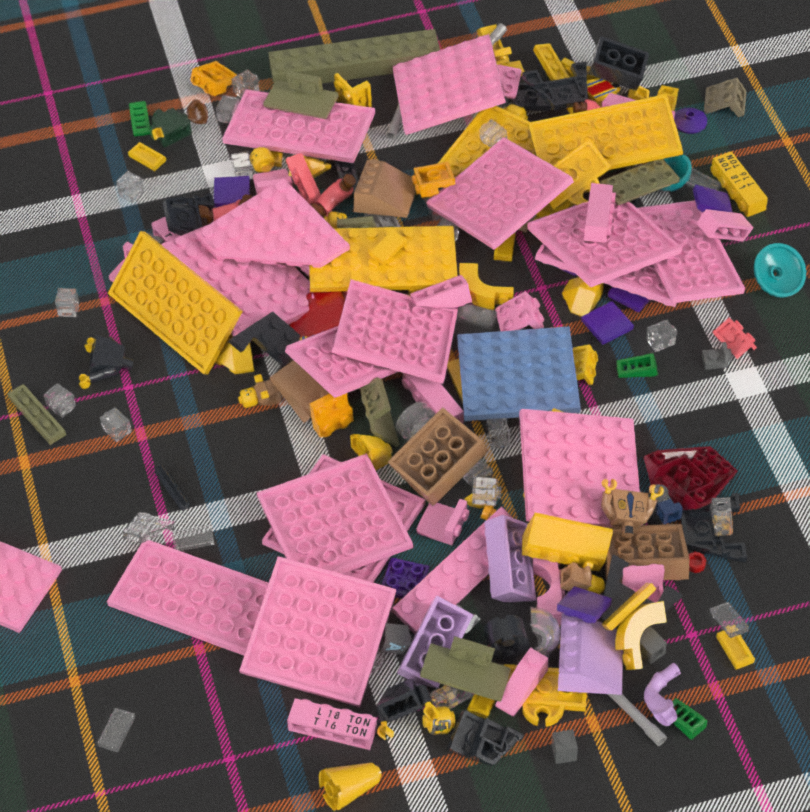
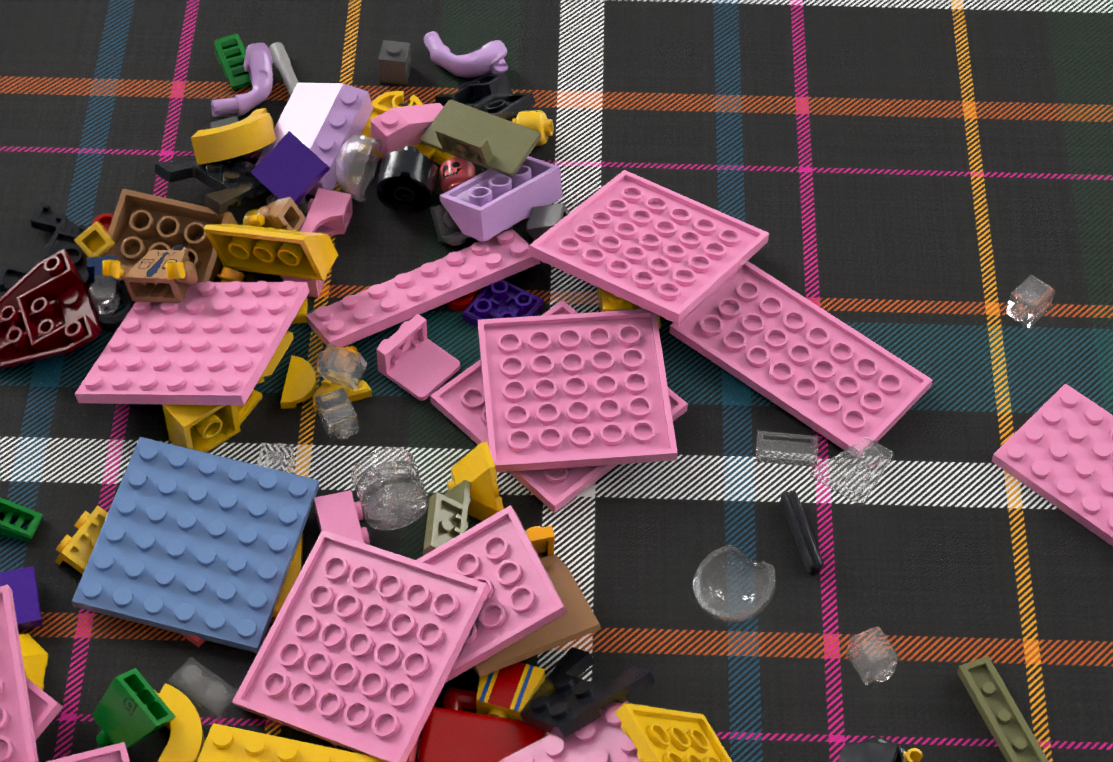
camera: 165 degrees left, 0 degrees up
clear brick [44,383,76,418] -> none
clear tile [98,708,135,753] -> none
piece [238,374,282,408] -> none
bright pink brick [287,699,377,750] -> none
yellow cone [319,763,382,811] -> none
black torso [376,678,440,740] -> none
medium nougat slope [388,407,488,506] -> none
bright pink slope [410,275,472,308] -> none
lavender slope [484,515,536,602] -> none
bright pink bracket [495,291,544,331] -> none
yellow tile [601,583,656,631] -> none
bright pink bracket [622,564,665,603] -> none
clear leg [710,497,733,536] -> none
clear tile [710,602,749,638] -> none
yellow tile [716,626,755,670] -> none
none -> yellow slope [74,221,115,258]
none -> green torso [93,668,176,749]
none -> yellow tile [280,355,316,409]
none -> lavender piece [424,31,508,78]
none -> clear cylinder [694,545,776,623]
none -> clear brick [1006,275,1055,328]

